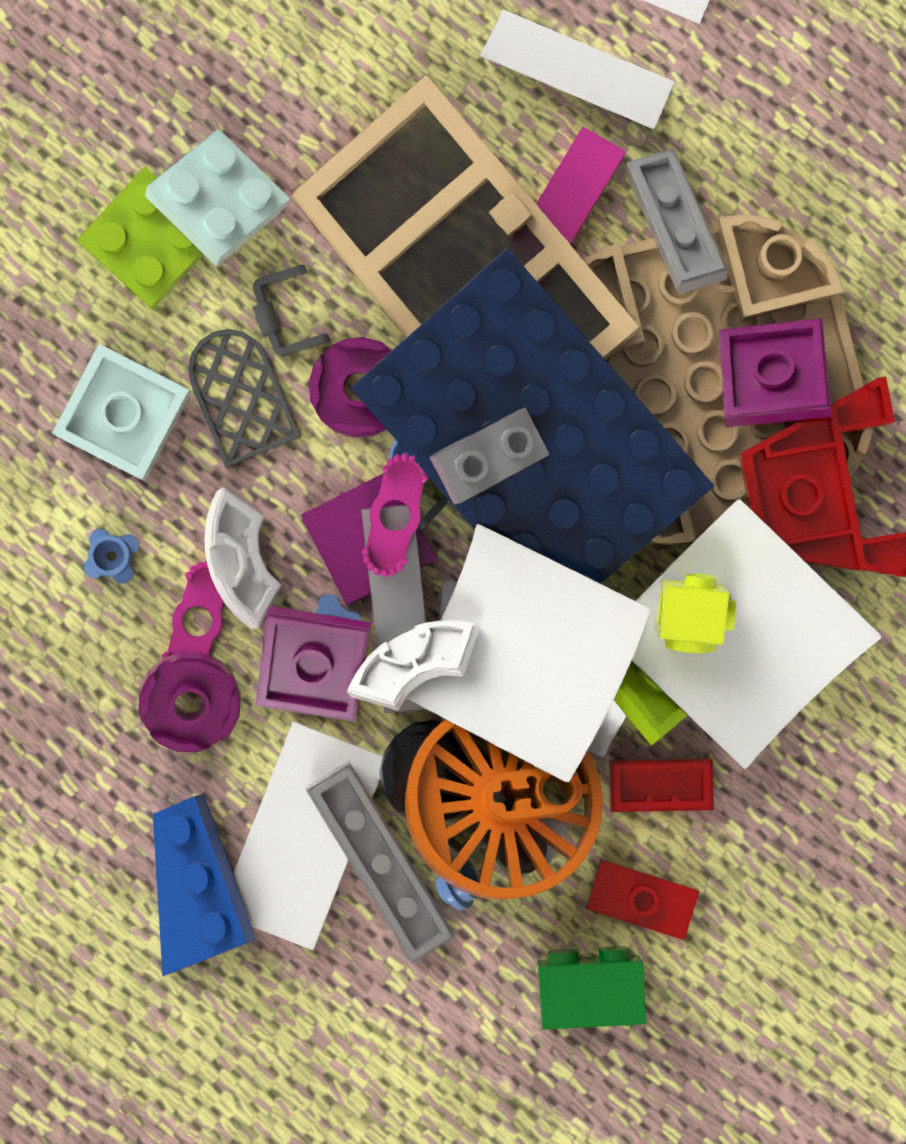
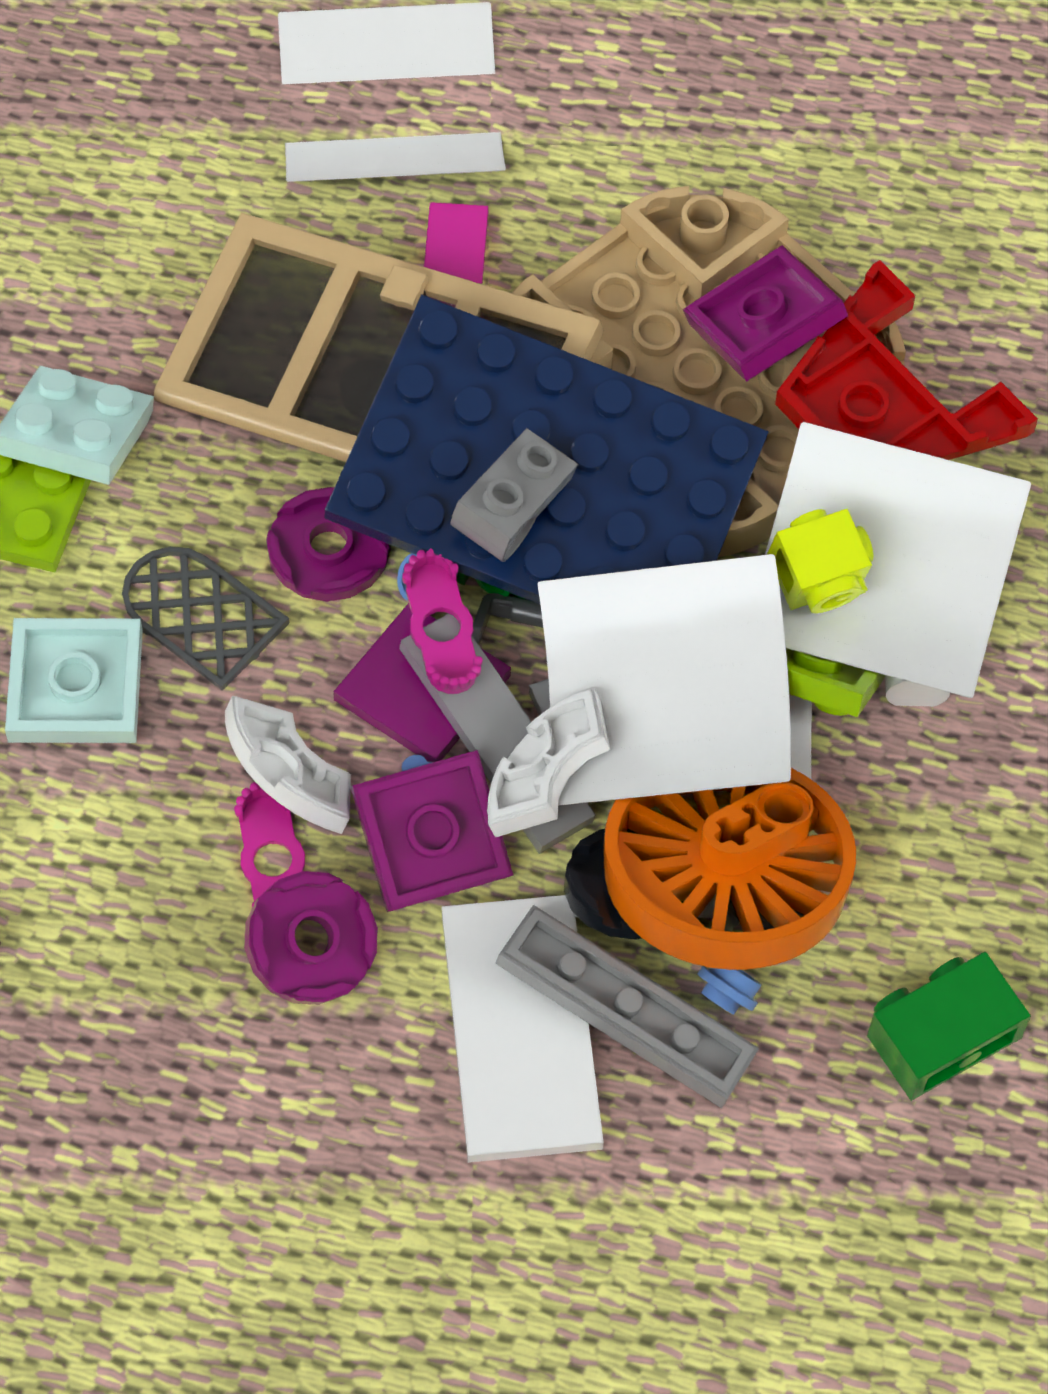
camera: 30 degrees left, 25 degrees down
medium blue plate [84,529,139,584] -> none
blue wing [153,794,256,977] -> none
dark grey piece [253,265,330,357] -> none
red plate [586,859,700,940] -> none
red plate [609,758,714,812] -> none
light grey tile [626,148,728,294] -> none

